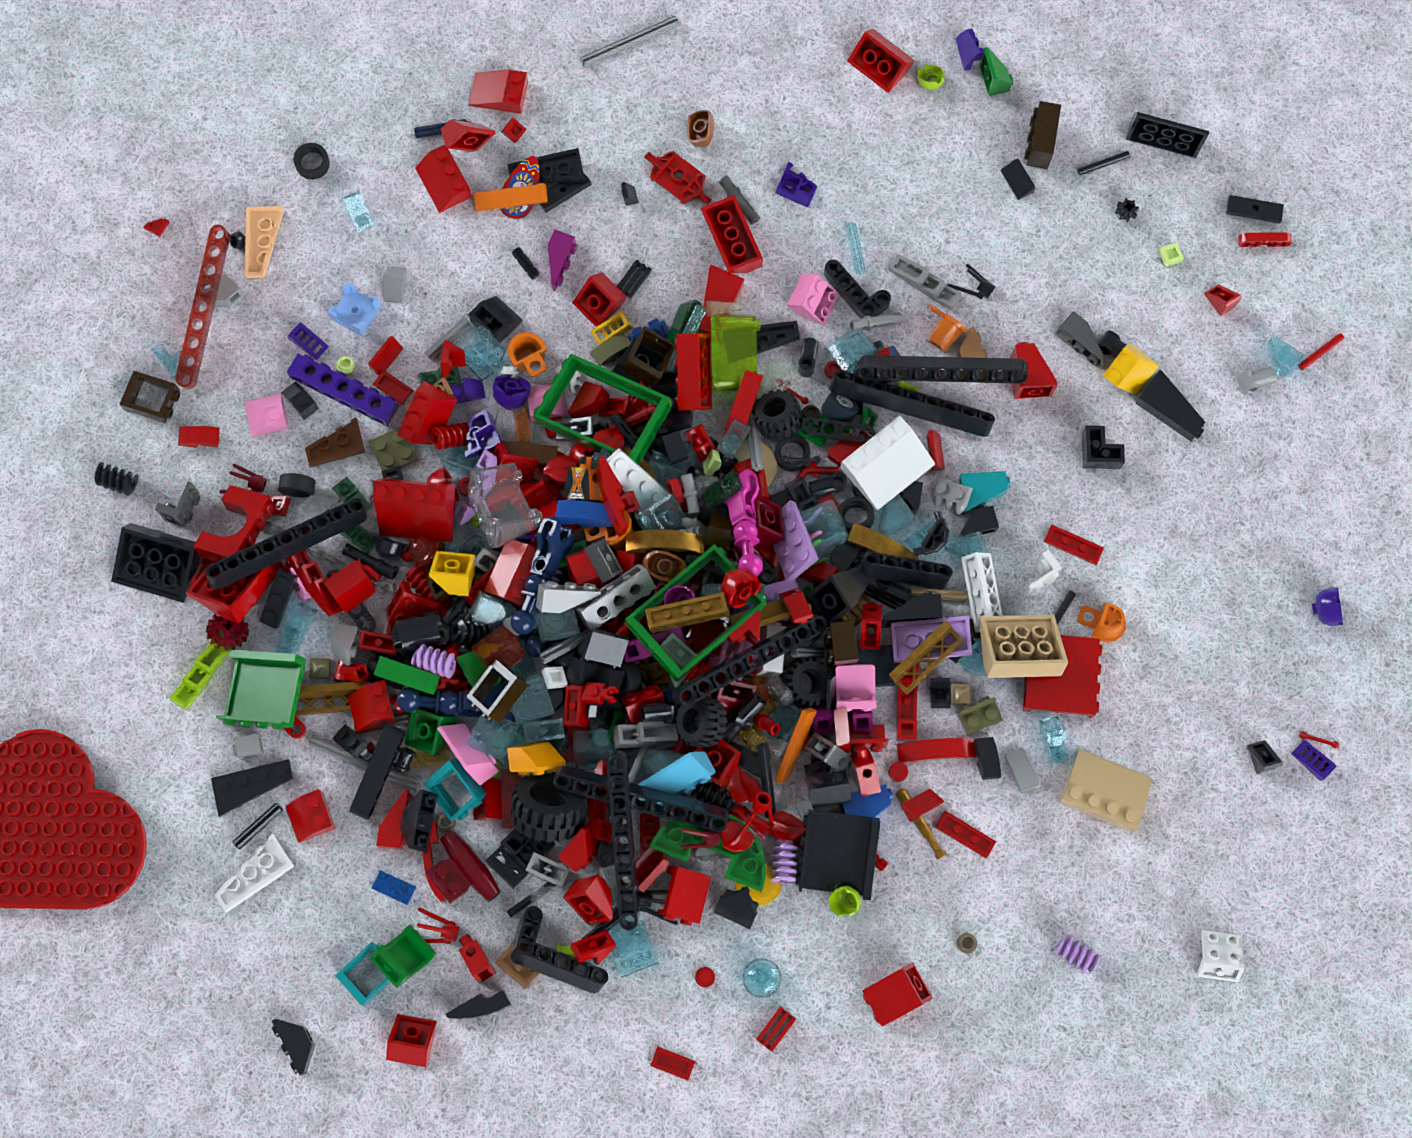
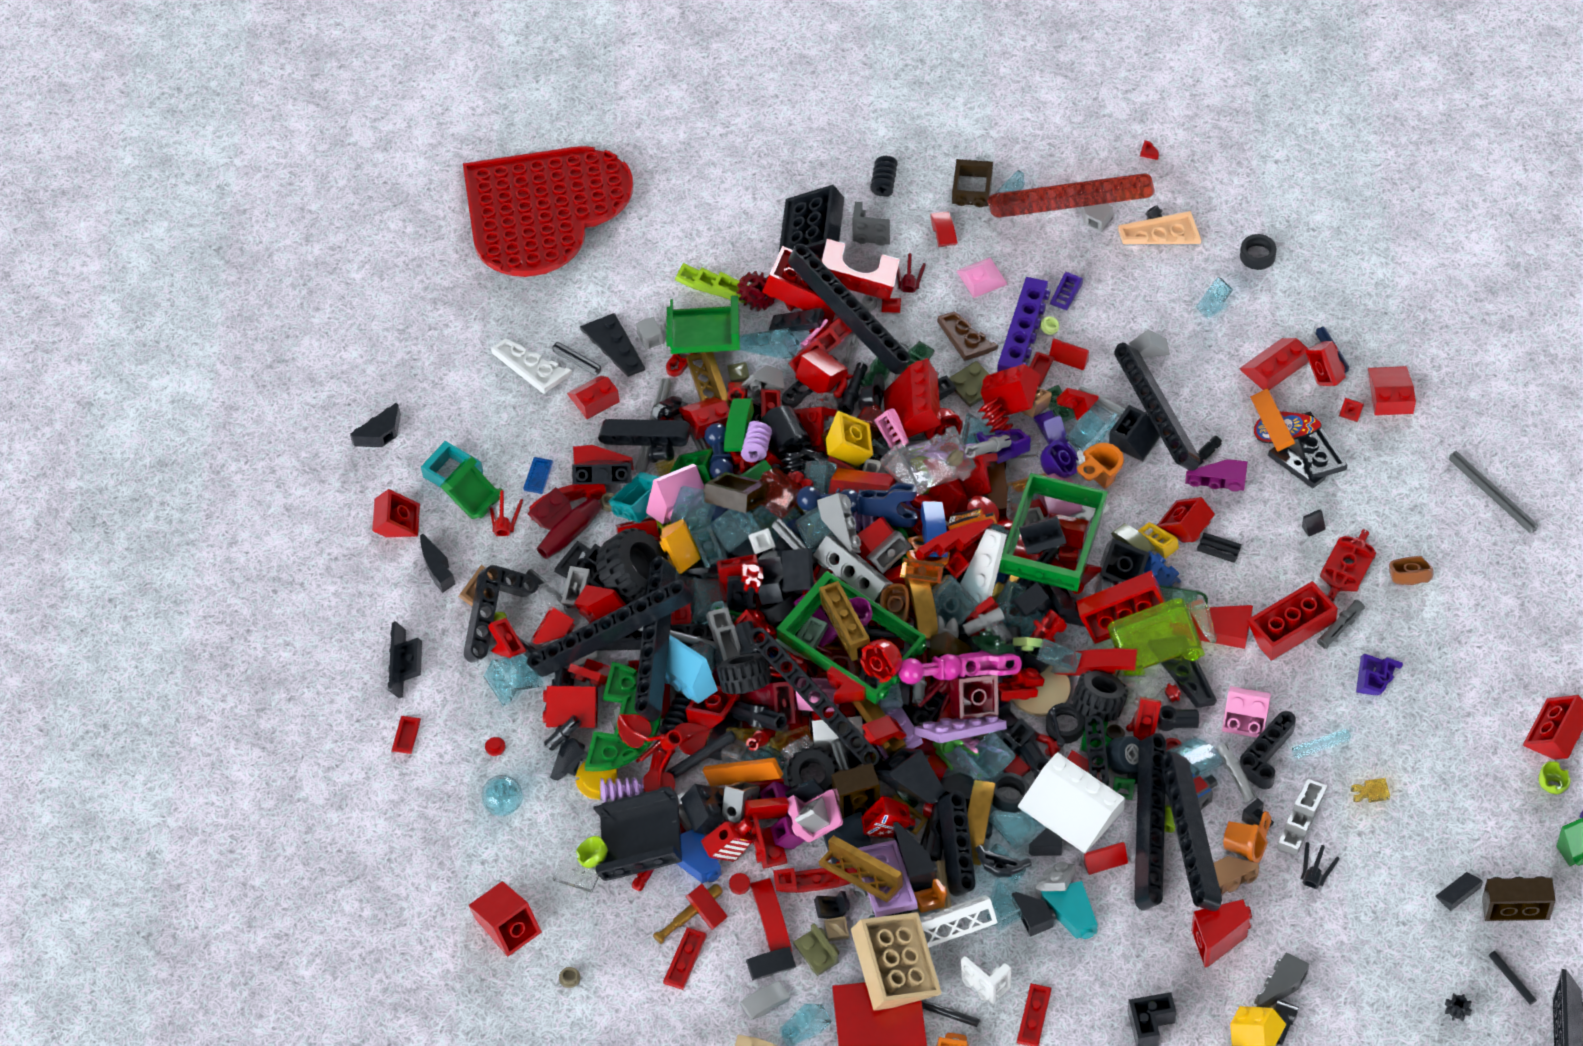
camera: 85 degrees right, 20 degrees down
black tyre [278,473,316,498] -> none
black slope [281,381,319,420] -> none
light blue panel [328,282,382,337] -> none
red torso [459,934,497,984] -> none
dark brown window [621,327,675,387] -> none
dark red plant [680,828,720,849] -> none
light grey axle [747,423,763,472] -> none
red tile [756,1006,796,1052] -> none
none -> black bracket [388,621,422,698]
none -> black pin [544,715,582,751]
none -> red piece [788,471,814,487]
none -> light grey slope [795,796,830,834]
none -> bright pink slope [874,408,909,453]
none -> clear orange slope [900,558,944,583]
none -> orange bracket [914,878,947,913]
none -> dark tan plate [946,448,964,467]
none -> light grey pin [965,435,1011,458]
none -> black bracket [1019,516,1066,555]
none -> black beam [1114,343,1200,471]
none -> red slope [1132,697,1161,740]
none -> red plate [1163,683,1182,703]
none -> black panel [1242,798,1274,828]
none -> clear yellow plate [1350,778,1390,803]

